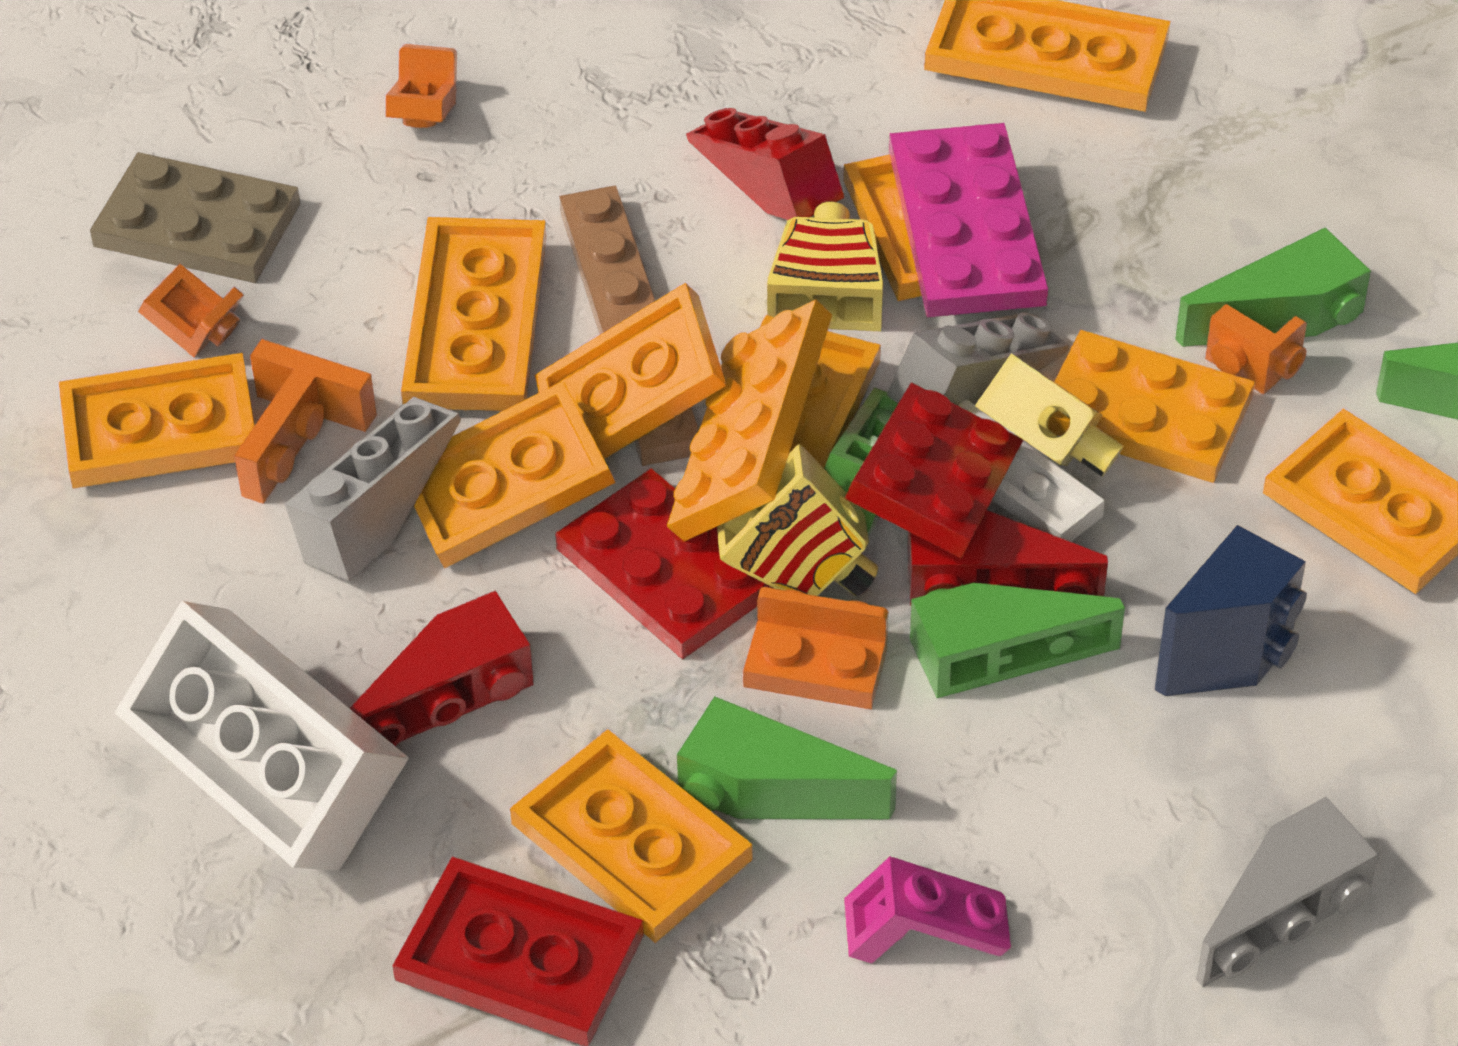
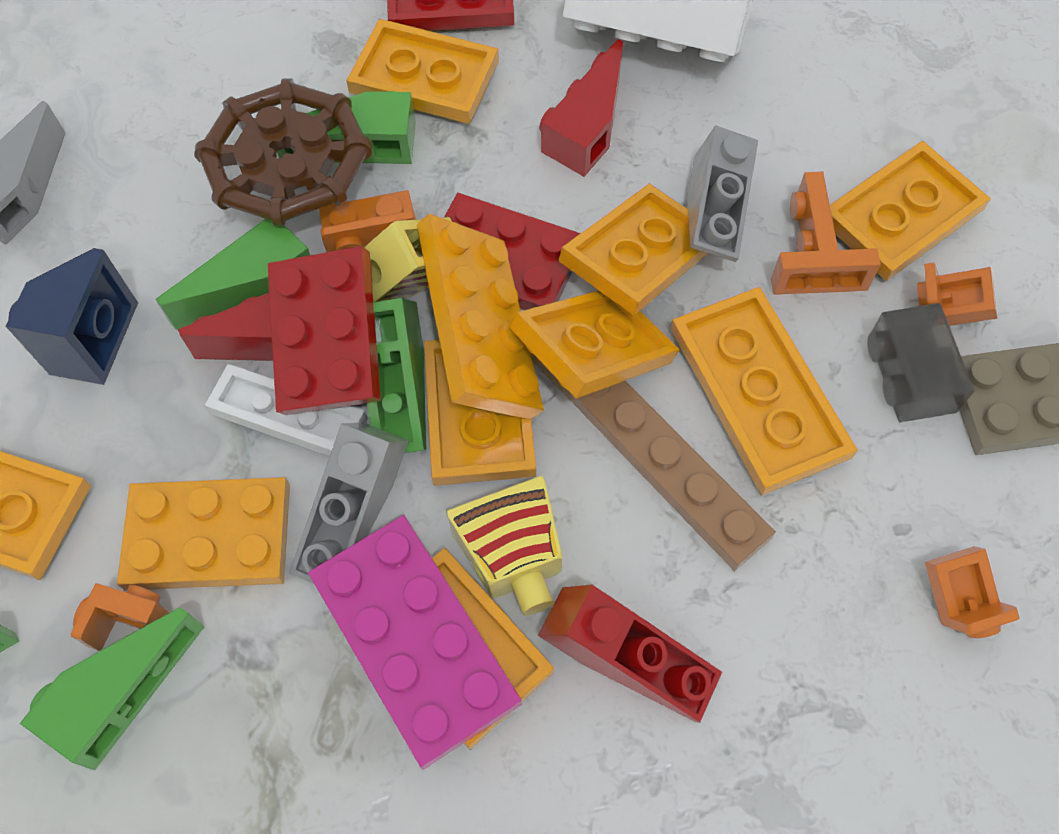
camera: 155 degrees right, 15 degrees up
dark pink bracket [844,856,1011,964] -> none
light yellow torso [975,354,1124,477] -> none
none -> reddish brown plate [194,78,372,226]
none -> clear smoke brick [867,303,975,423]

